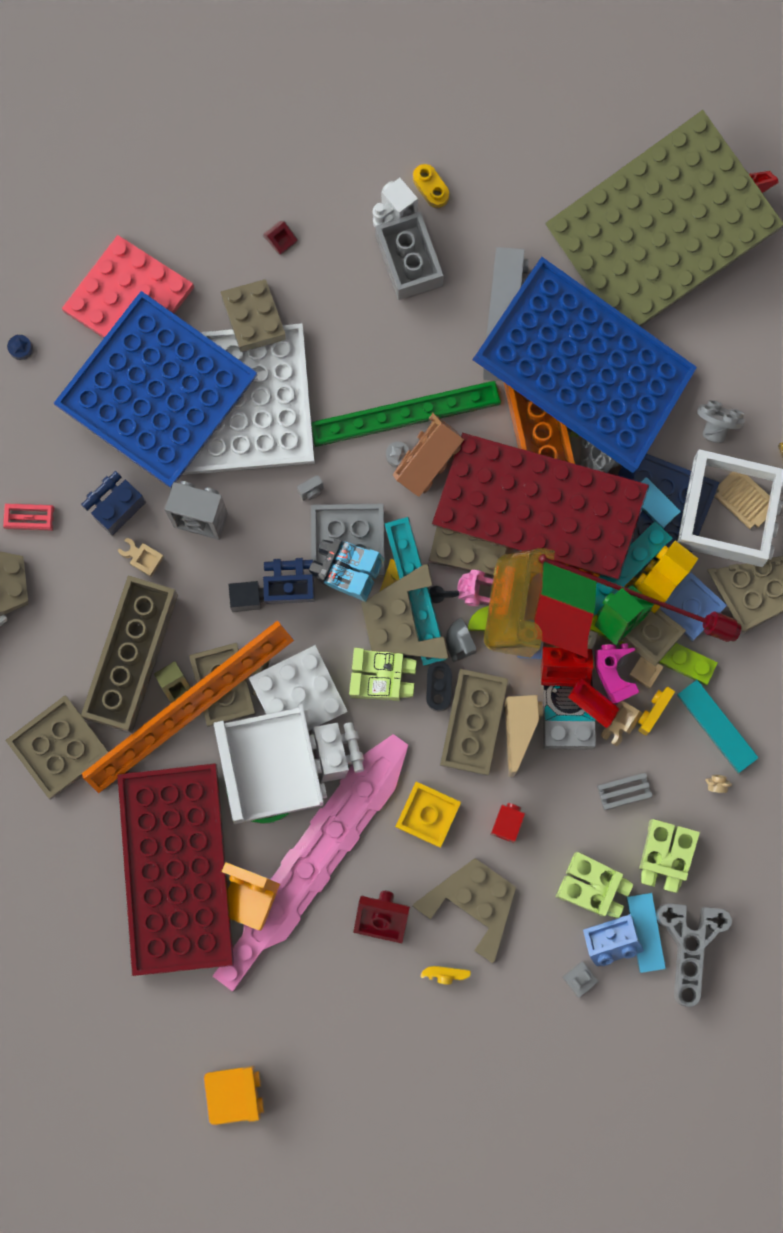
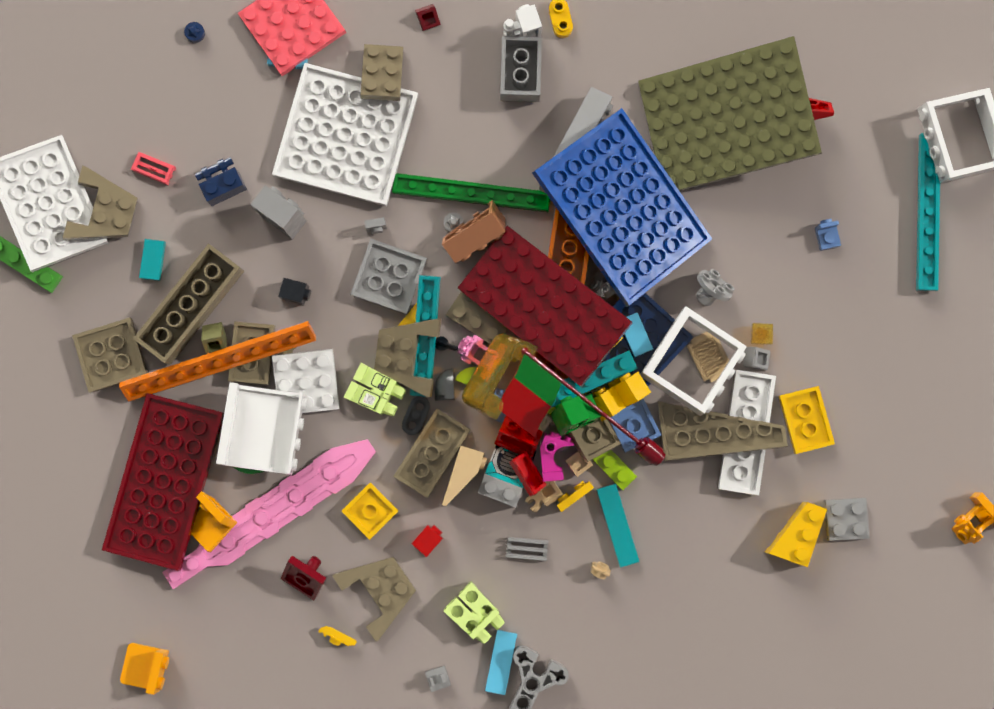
camera: 20 degrees right, 5 degrees up
blue plate [54,291,257,488] -> none
tan plate [118,538,164,577] -> none
dark blue brick [263,557,315,604] -> none
hips [309,538,385,602] -> none
white brick [311,722,364,783] -> none
medium blue bracket [583,914,644,966] -> none
yellowish green hips [639,819,700,893] -> none
none -> teal tile [139,239,166,281]

